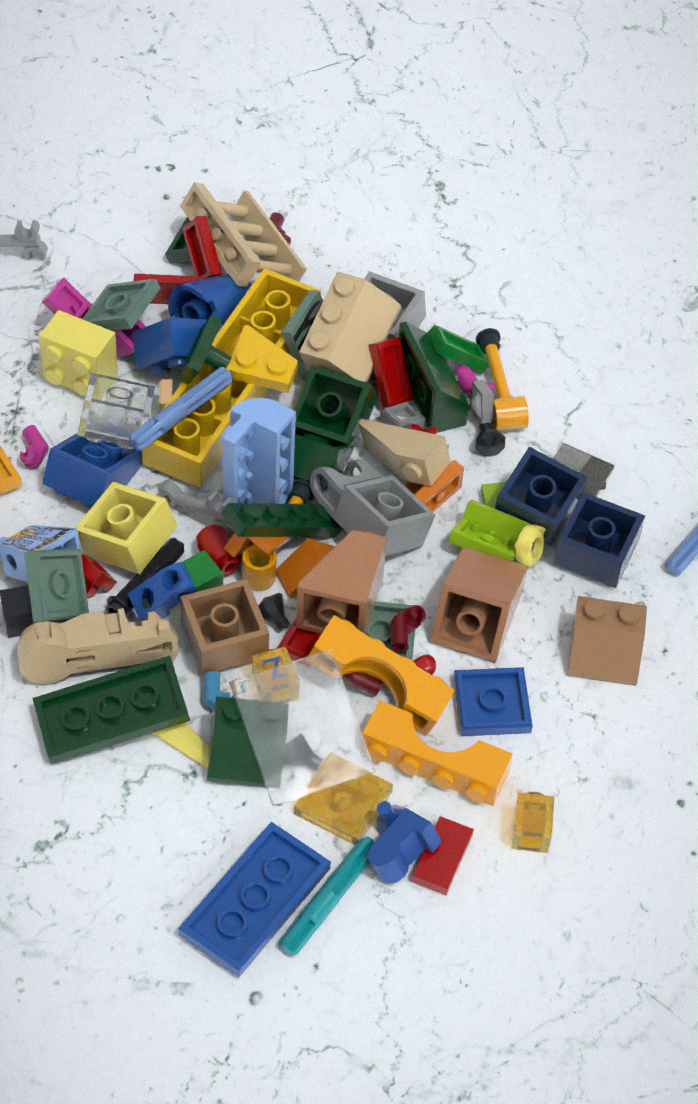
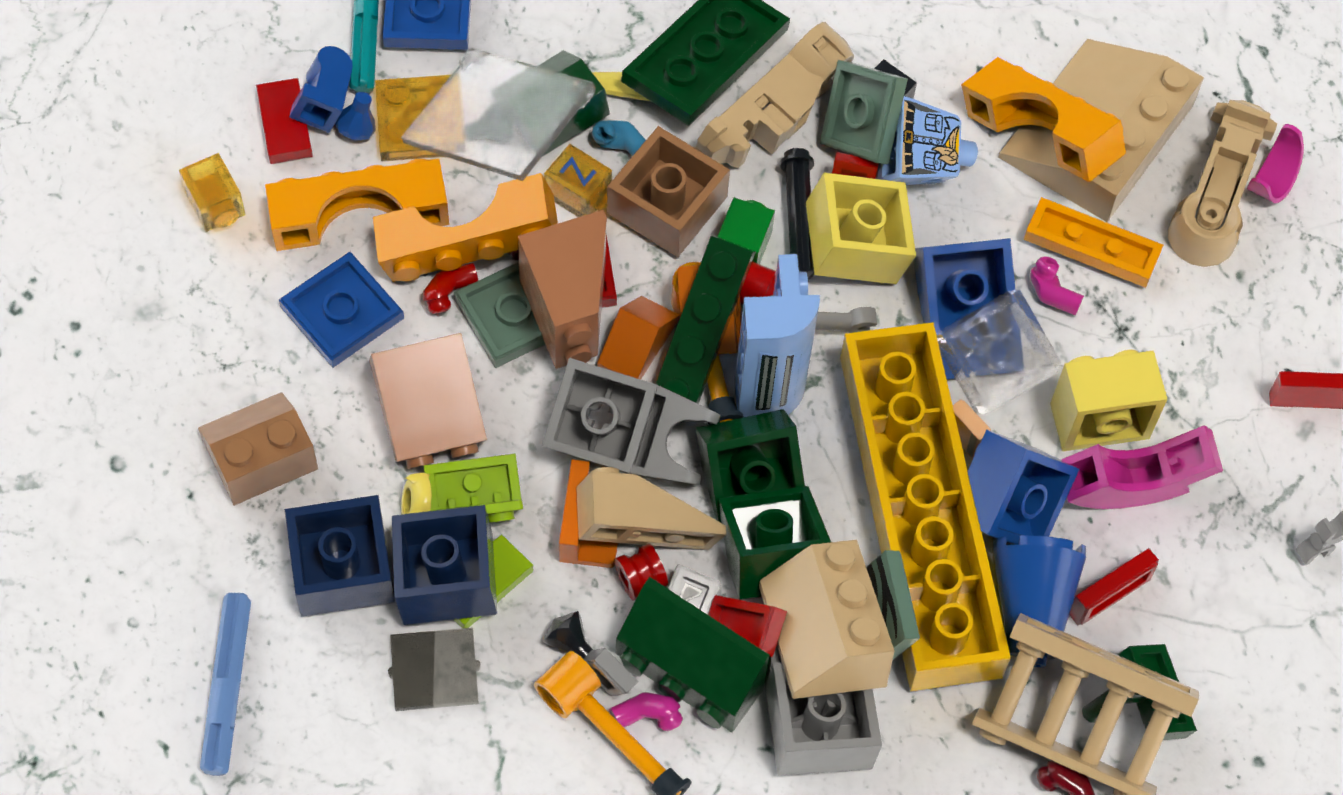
camera: 145 degrees right, 10 degrees up
sand green tile [82,279,161,331] -> none
medium blue axle [128,367,232,451] -> none
blue leg [128,563,196,621] -> none
dark green tile [177,314,232,385] -> none
red tile [182,216,222,280] -> none
yellow wing [226,325,298,393] -> none
black rock [258,593,291,632] -> none
dark red arm [390,605,426,652] -> none
green tile [427,325,489,374] -> none

